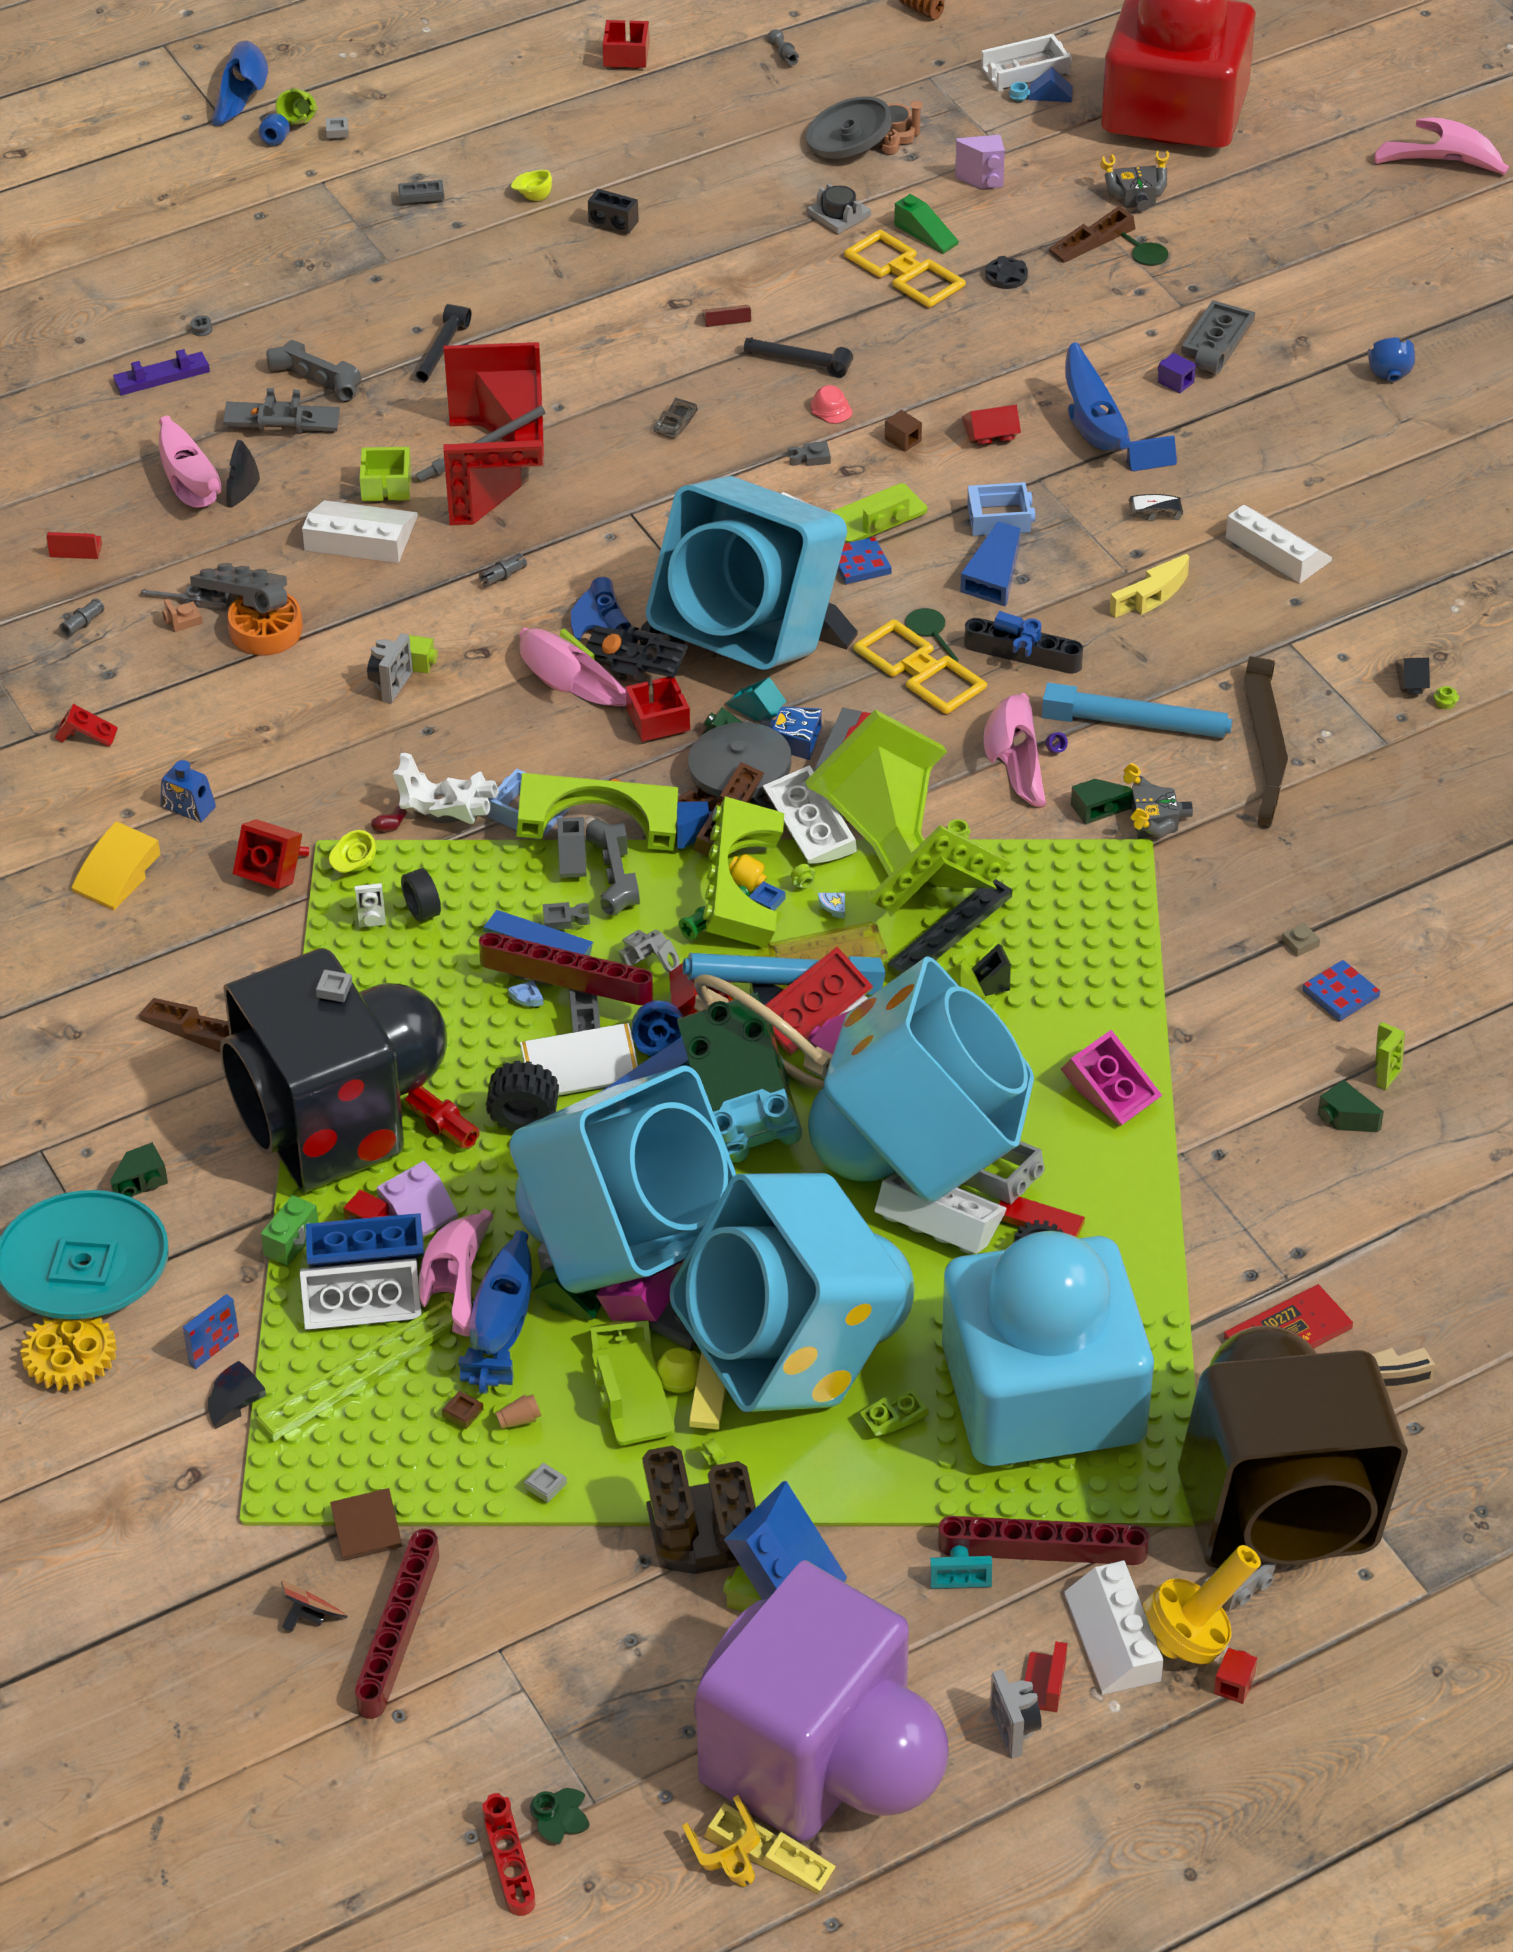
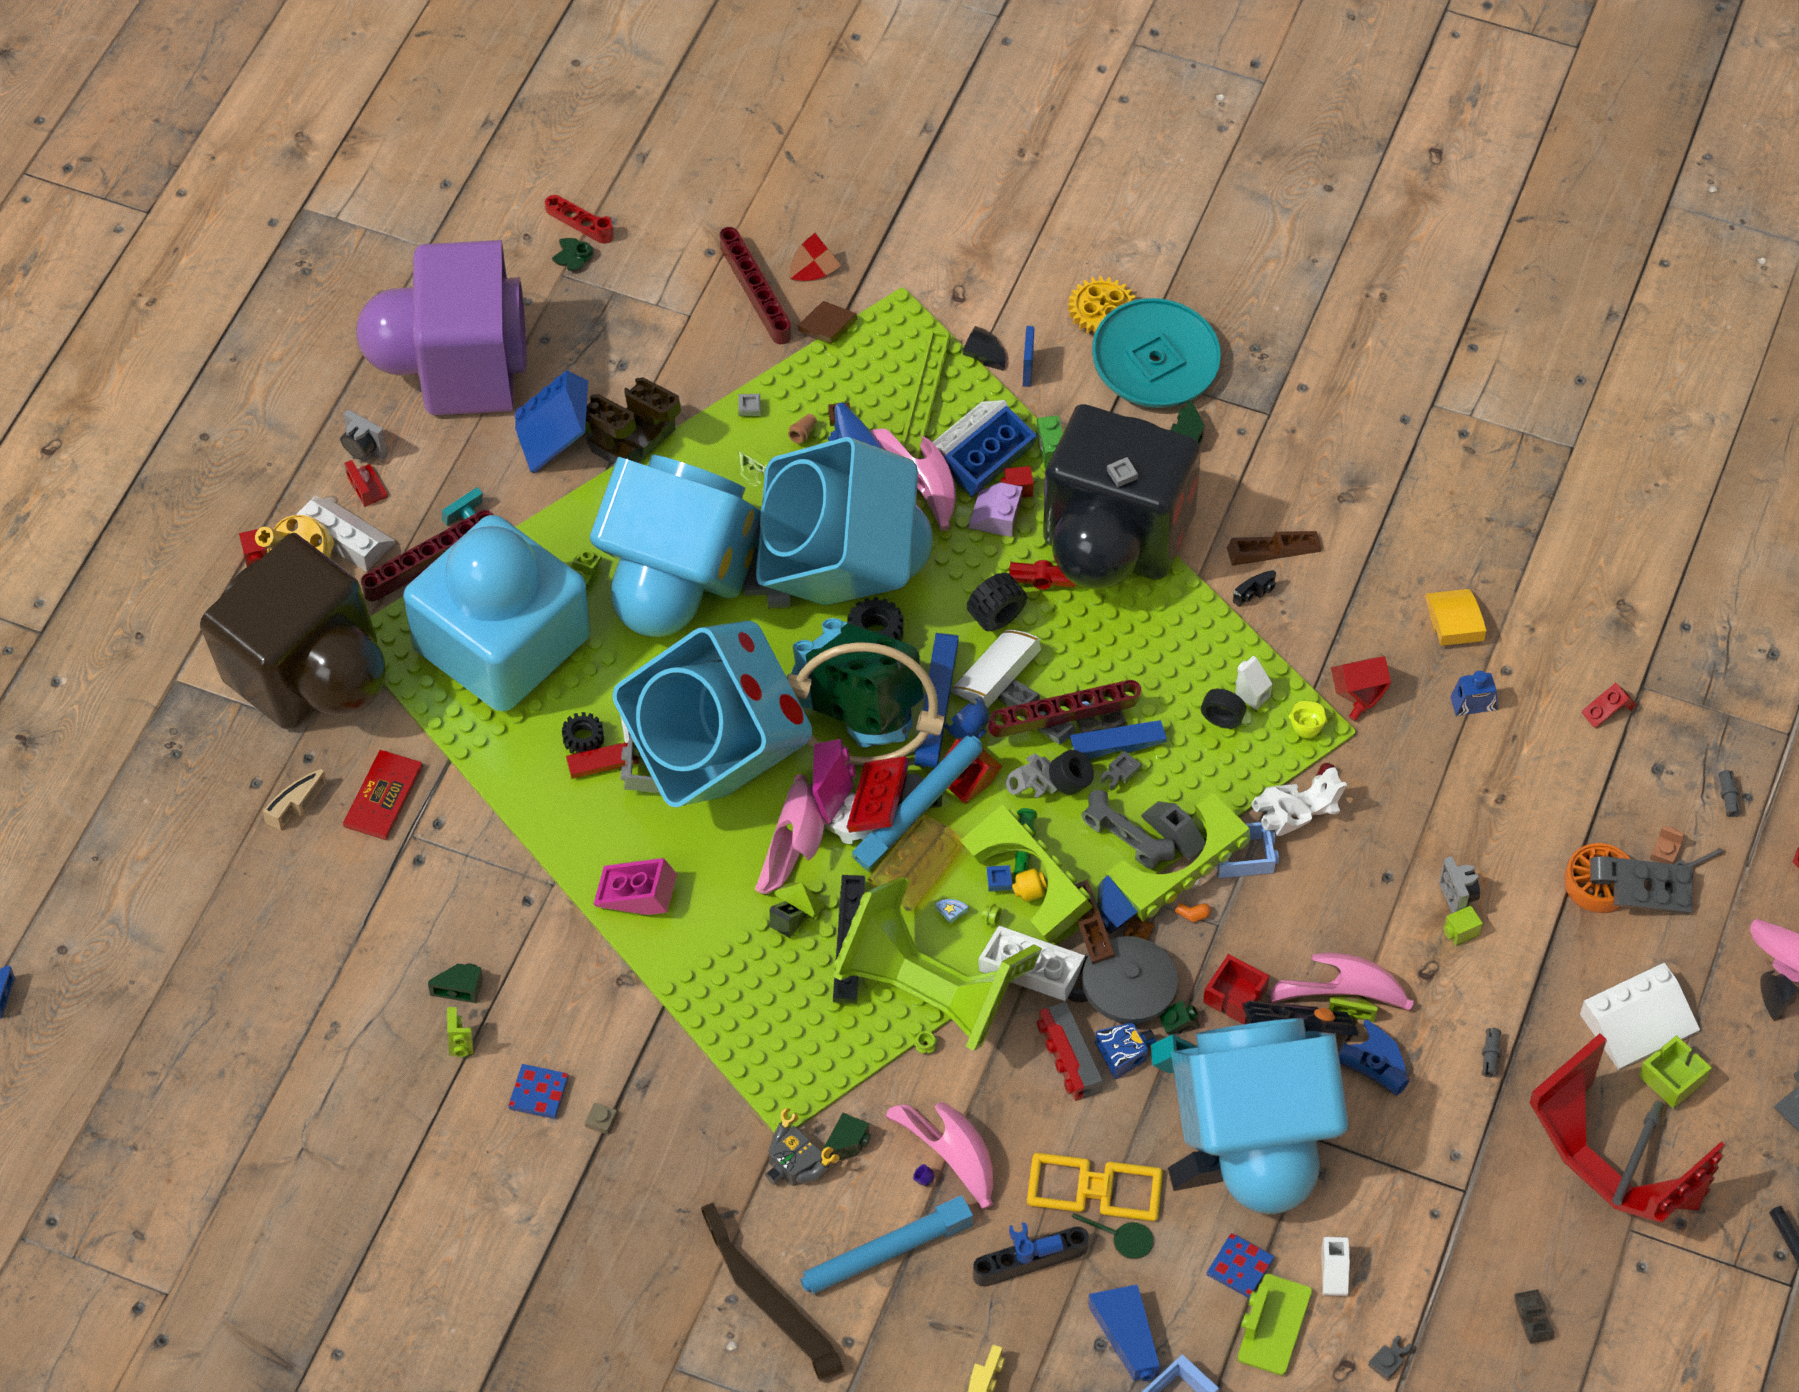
camera: 140 degrees right, 10 degrees up
none -> black tyre [1049,750,1094,795]

